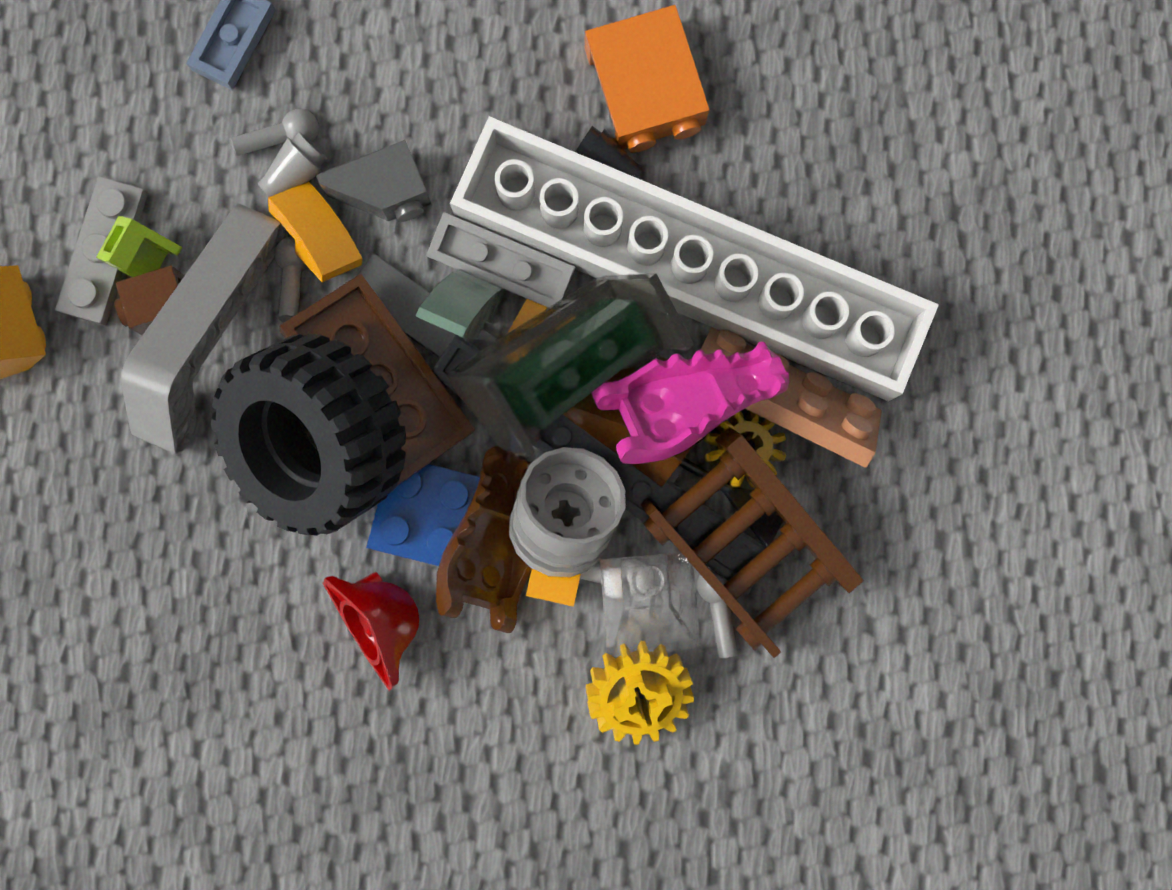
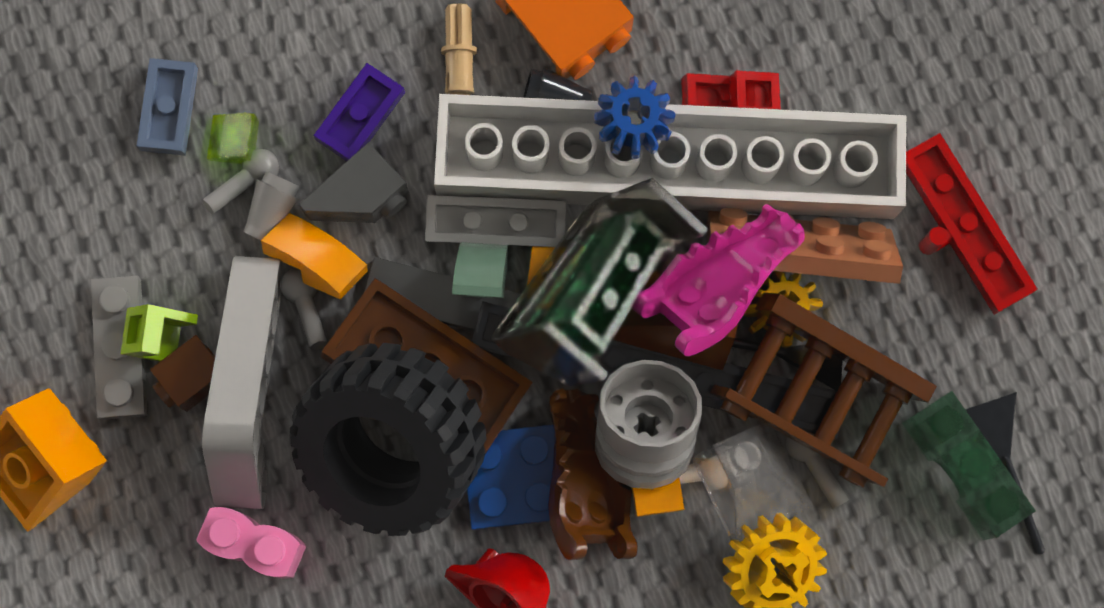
camera: 20 degrees left, 5 degrees down
none -> bright pink brick [196,507,306,579]
none -> clear neon green slope [207,113,259,164]
none -> dark purple plate [313,63,405,161]
none -> tan axle [441,3,477,95]
none -> blue gear [594,75,675,159]
none -> red slope [681,70,781,110]
none -> clear green arch [902,391,1036,540]
none -> red plate [906,133,1038,315]
none -> black piece [952,392,1045,554]

